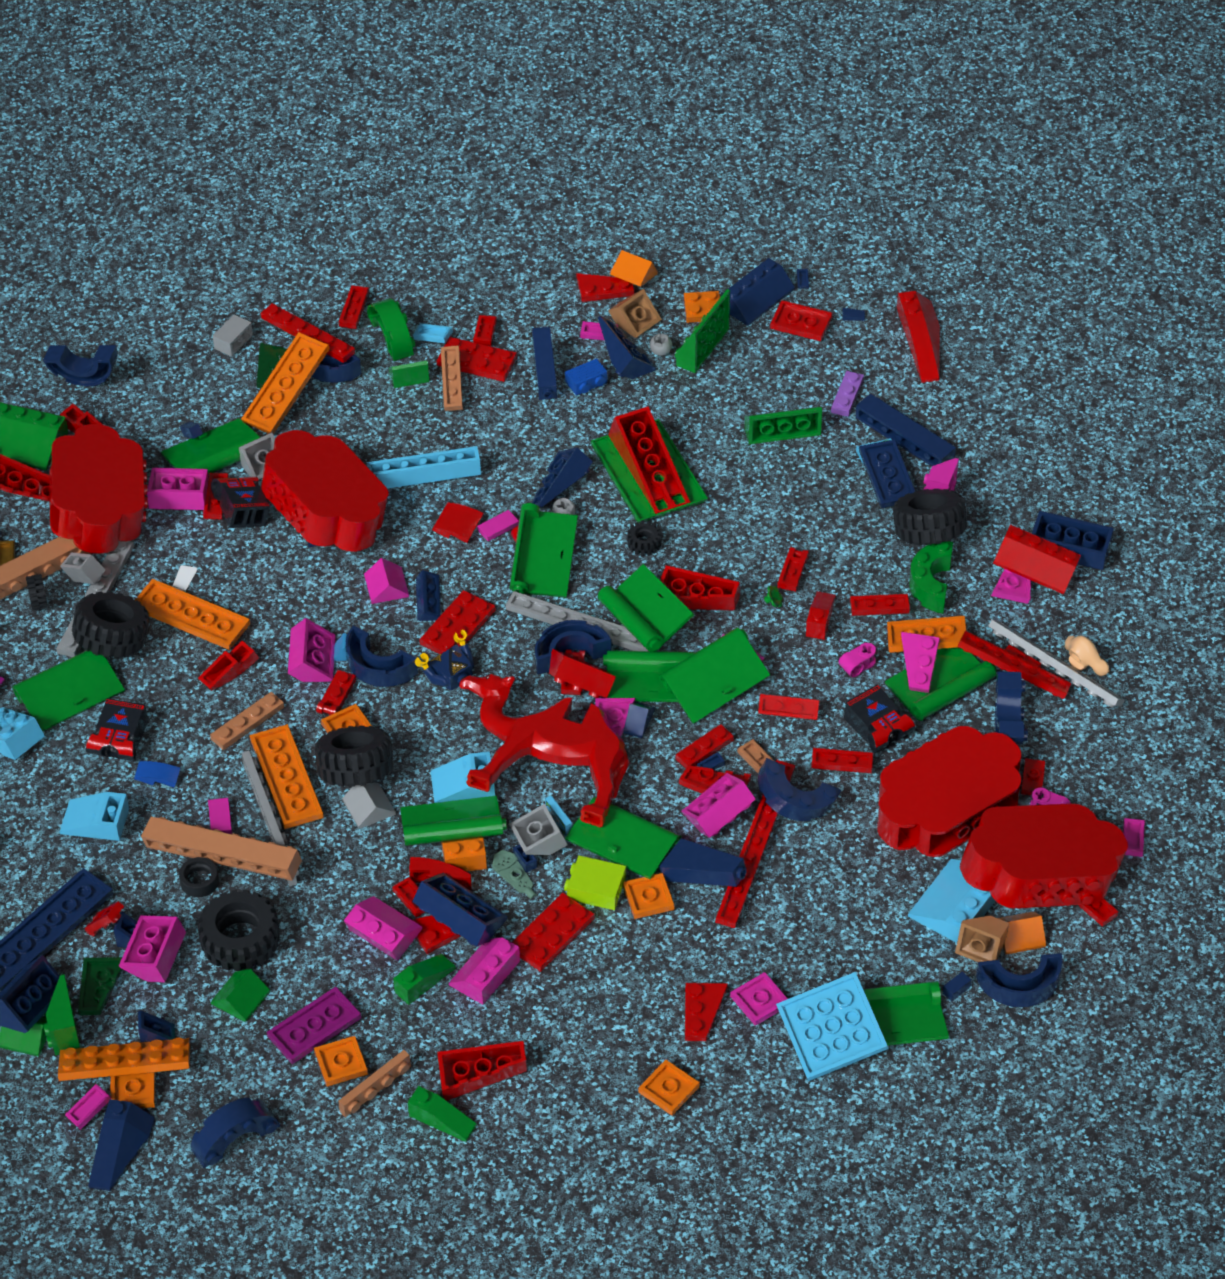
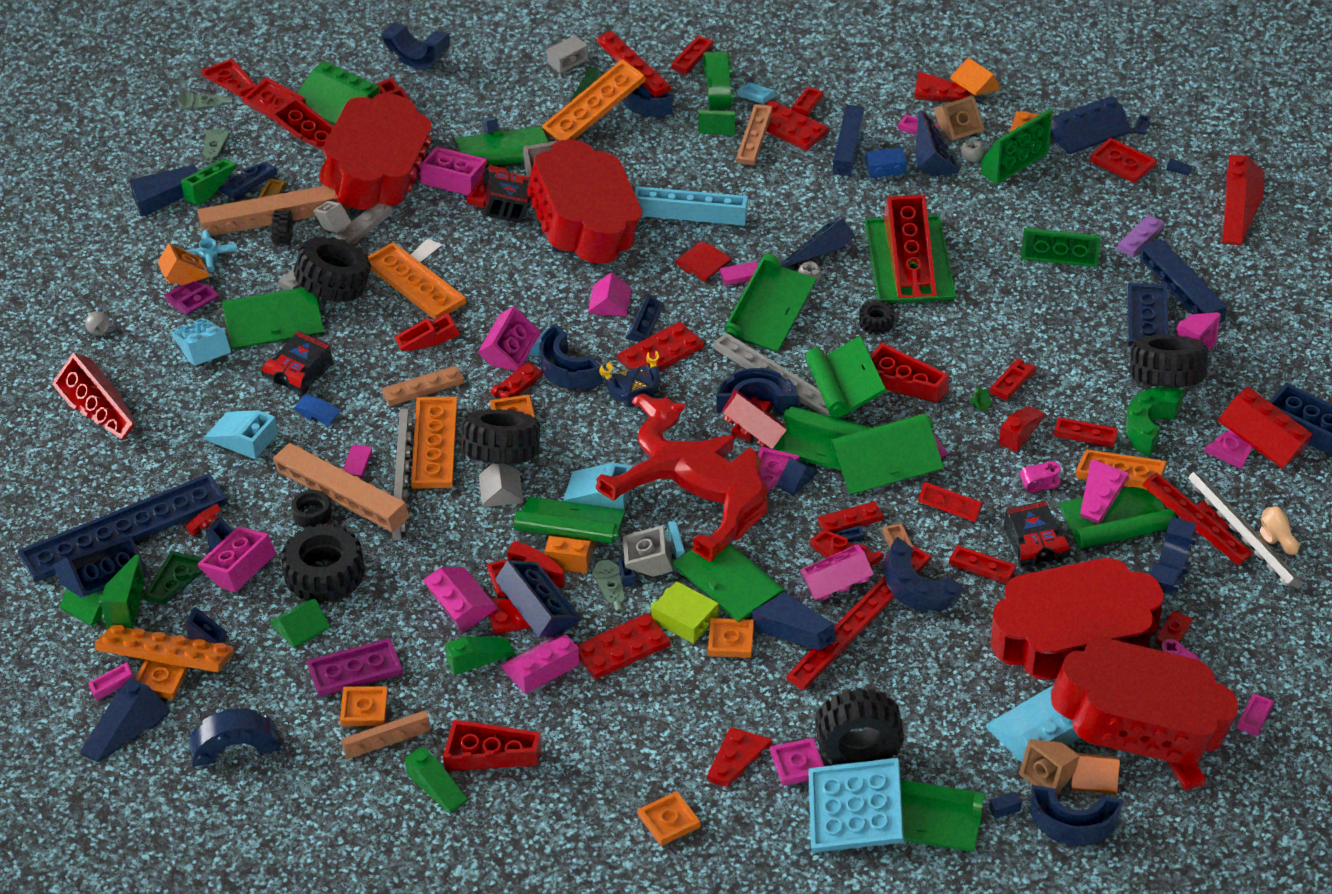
camera: 20 degrees right, 5 degrees down
none -> black tyre [815,688,904,765]

